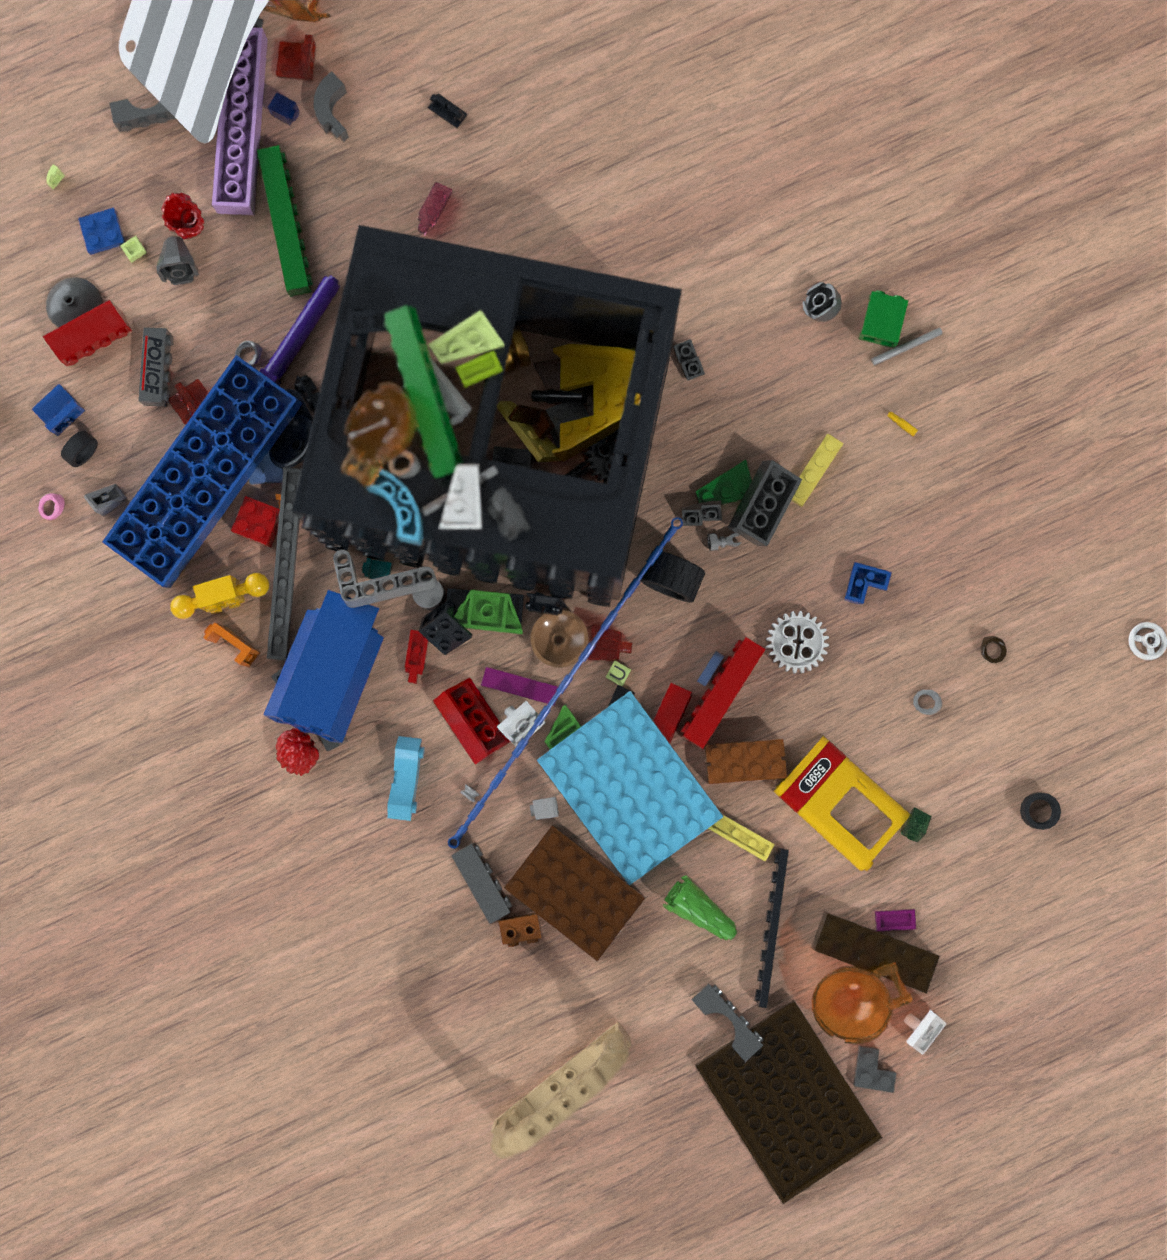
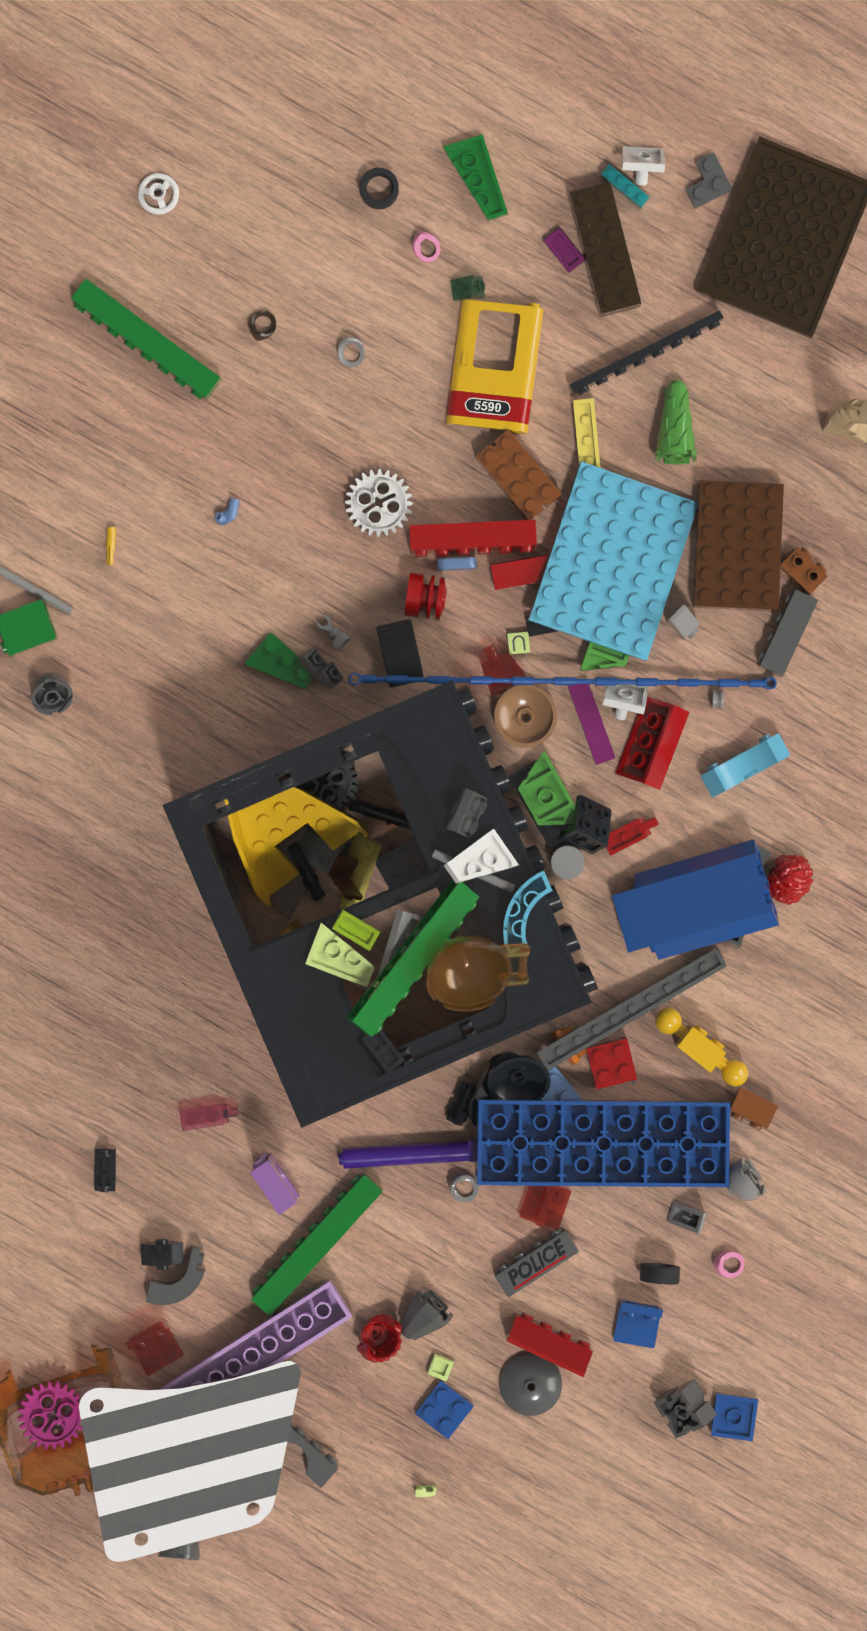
camera: 130 degrees left, 5 degrees up
orange panel [203,622,261,668] -> none
clear blue brick [267,92,300,126] -> none
light grey beam [333,550,437,608] -> none
light grey hinge [349,418,390,439] -> none
teal bracket [362,558,392,580] -> none
light grey piece [389,451,420,478] -> none
black hinge [525,592,567,616] -> none
dark grey slope [673,339,705,381] -> none
dark grey arch [691,984,763,1062] -> none
dark grey brick [727,460,802,546] -> none
light yellow plate [791,434,844,507] -> none
clear orange windscreen [811,963,913,1044] -> none
blue brick [844,562,892,605] -> none
none -> green brick [71,278,222,400]
none -> black hinge [141,1239,184,1270]
none -> medium blue arm [215,498,240,525]
none -> medium lavender arch [250,1153,300,1215]
none -> red wheel [404,573,447,621]
none -> bright pink piece [412,232,441,263]
none -> green wing [443,134,508,221]
none -> teal piece [600,164,649,209]
none -> light grey cylinder [727,1157,766,1201]
none -> dark orange brick [730,1087,778,1131]

